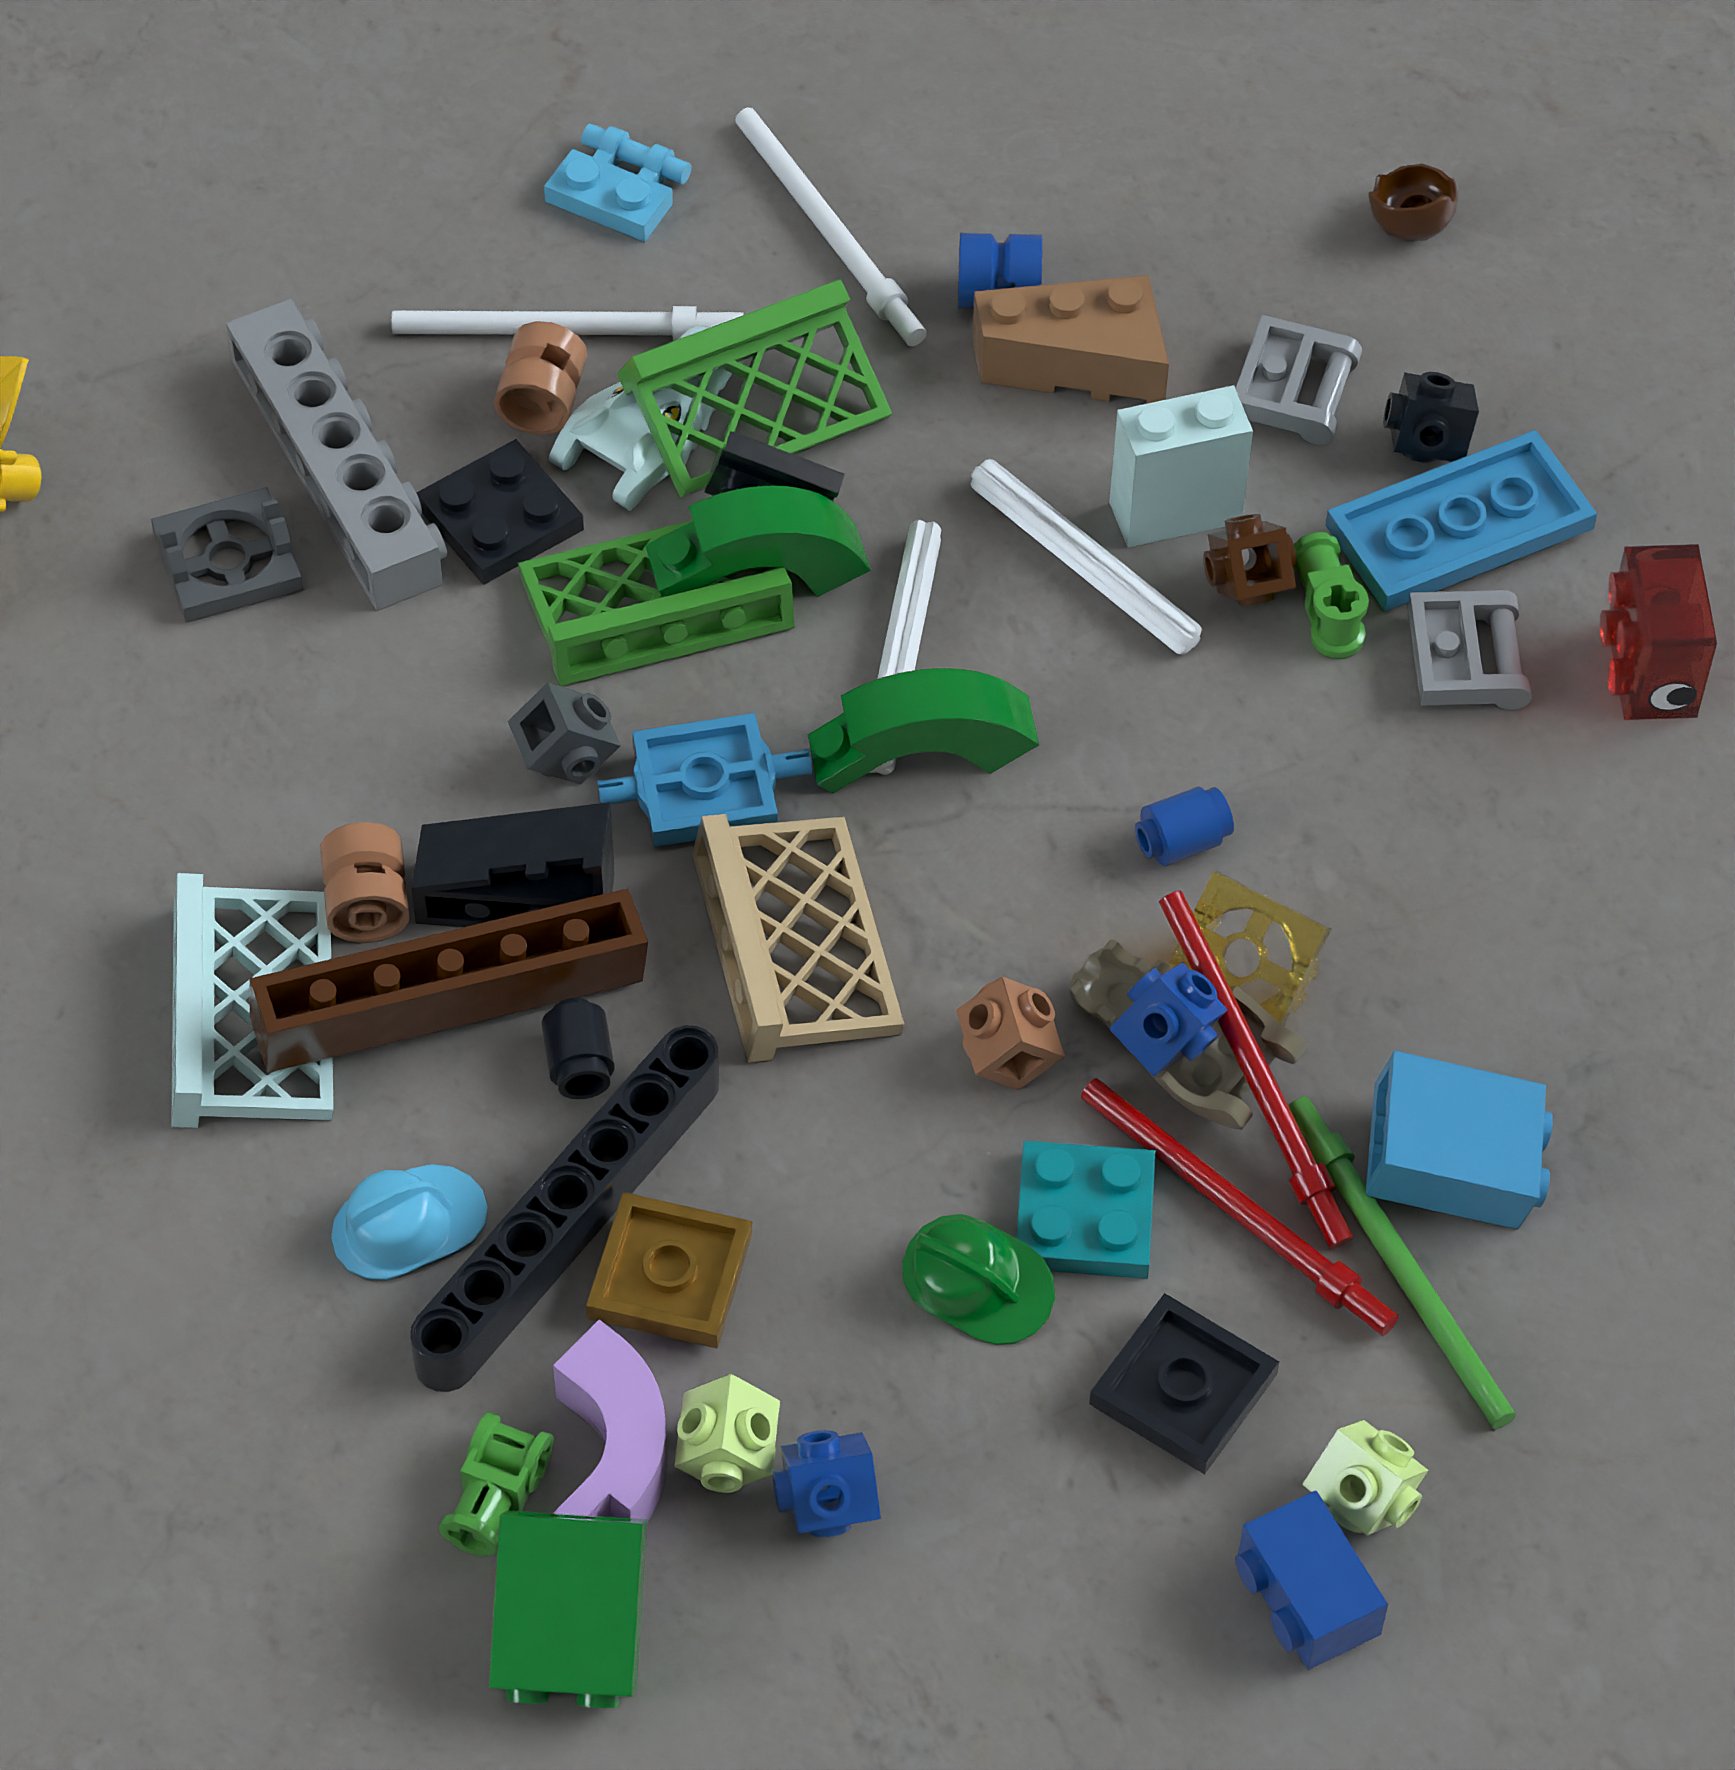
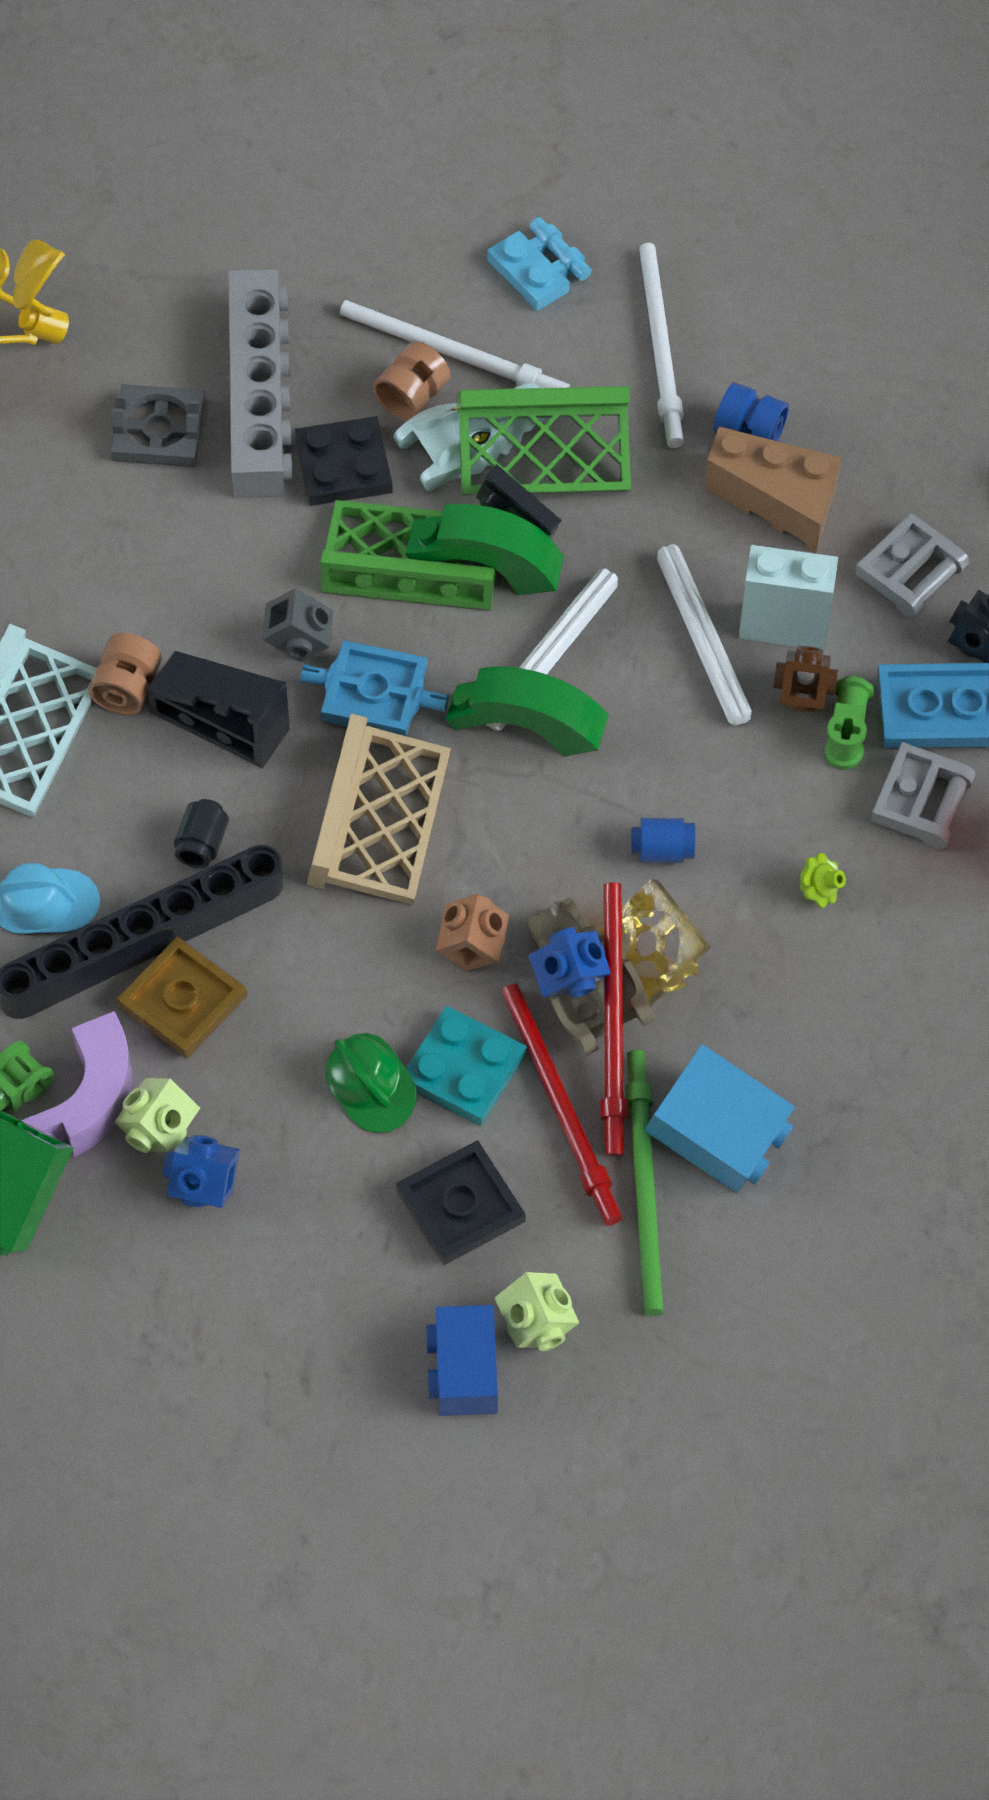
camera: 25 degrees right, 5 degrees up
reddish brown brick [250,888,648,1073] -> none
none -> lime plant [800,853,846,908]

